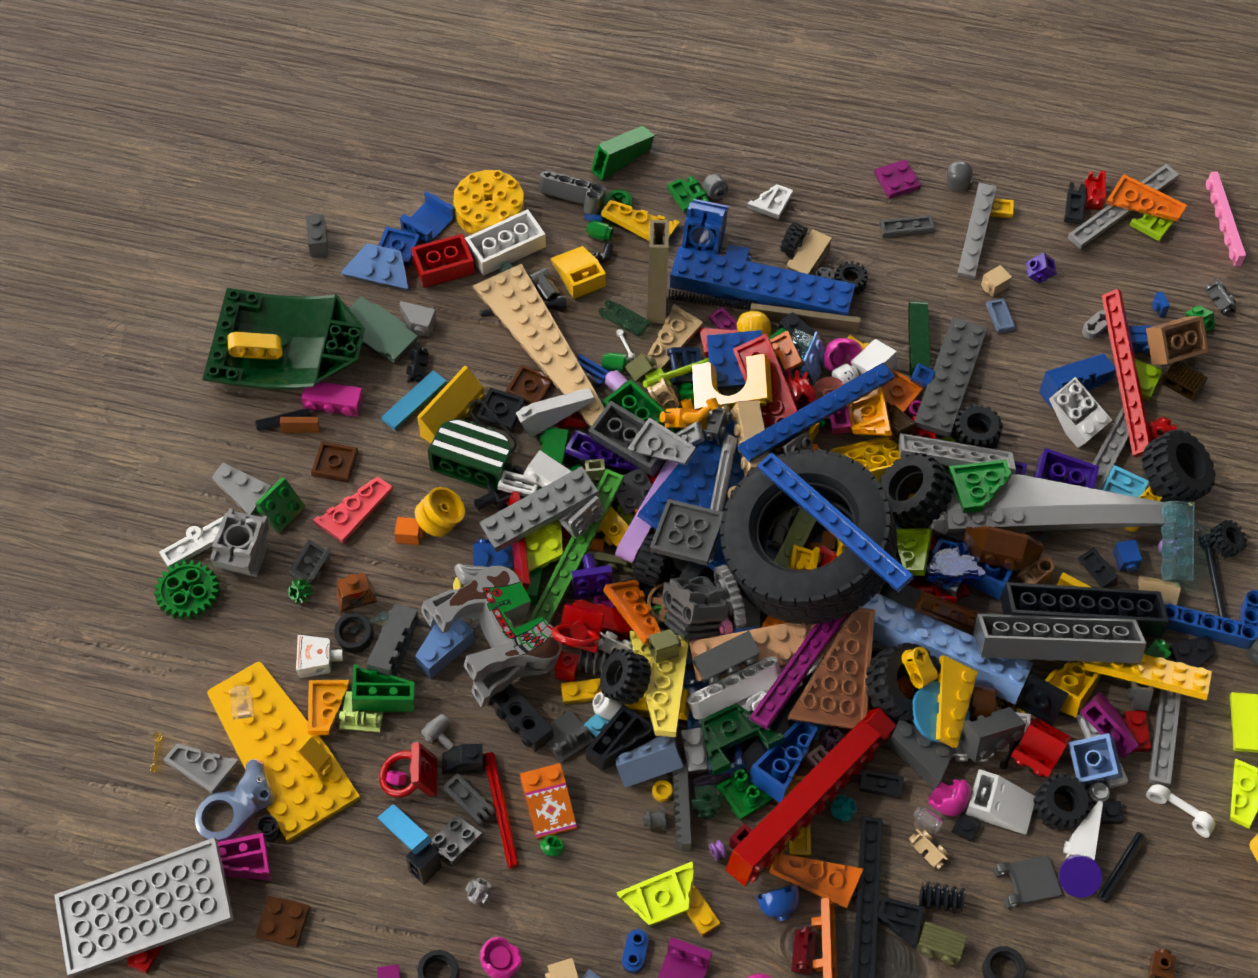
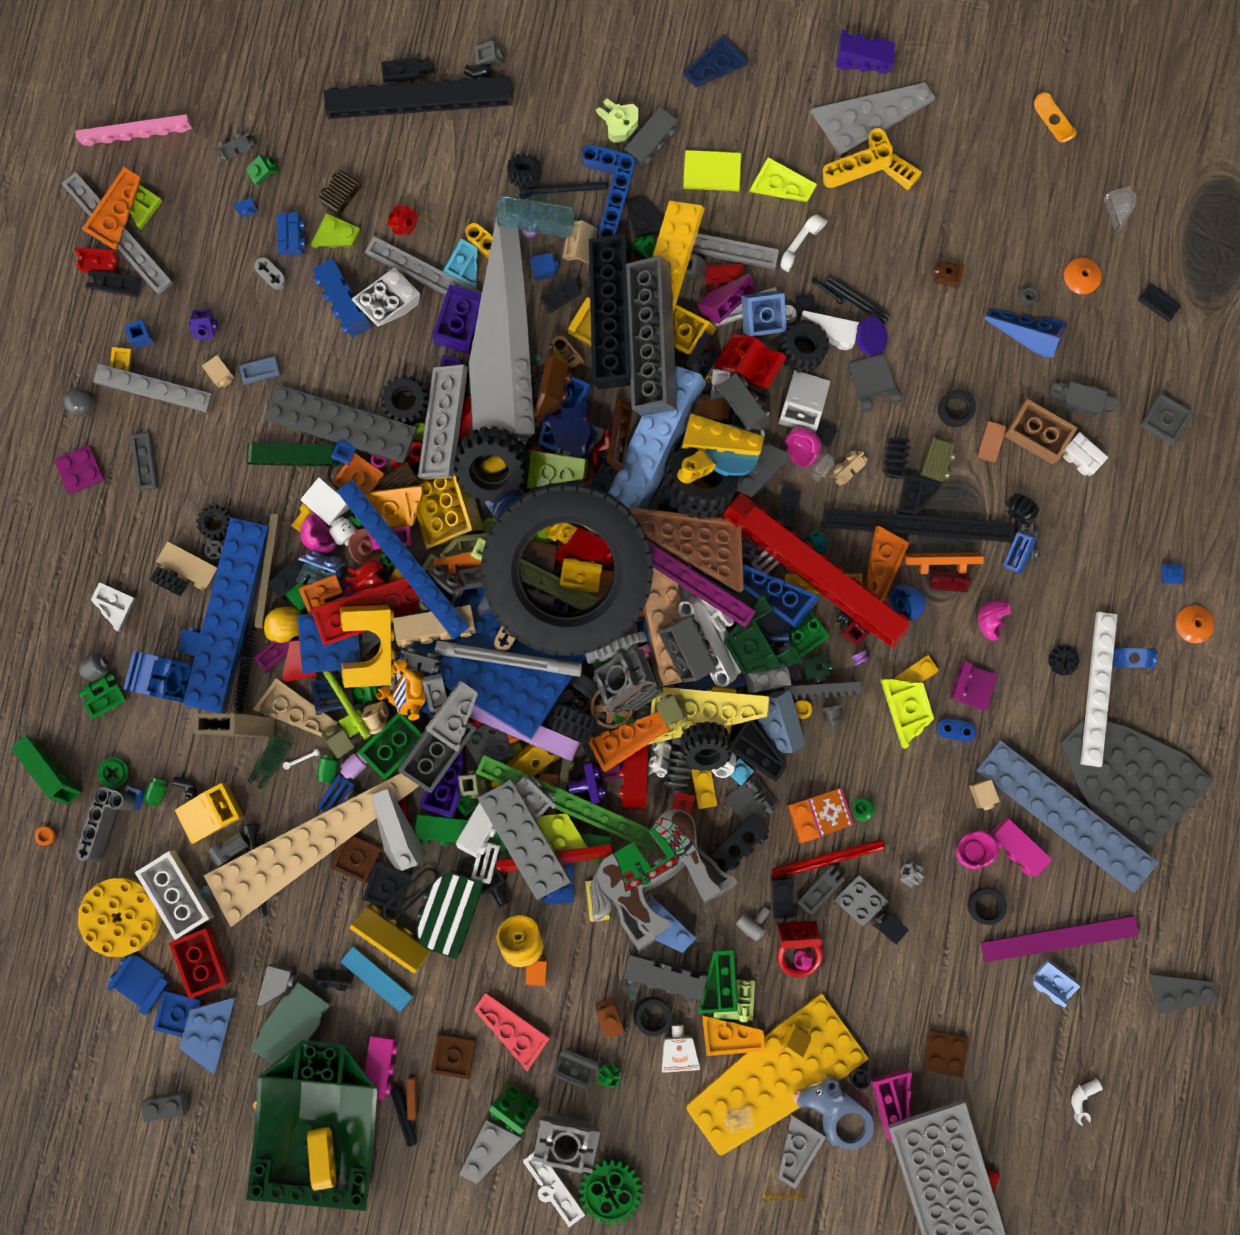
camera: 90 degrees left, 25 degrees up
dark azure tile [377,804,432,855] -> none
red tile [551,604,605,653] -> none
yellow wing [601,200,680,241] -> none
dark grey plate [650,499,723,566] -> none
blue plate [757,452,914,593] -> none
green plate [949,459,1011,513] -> none
plate [1102,289,1151,458] -> none
black tyre [1142,430,1216,506] -> none
medium nougat brick [1146,316,1209,365] -> none
none -> orange tile [35,826,56,846]
none -> blue brick [125,319,155,349]
none -> black hinge [811,277,844,304]

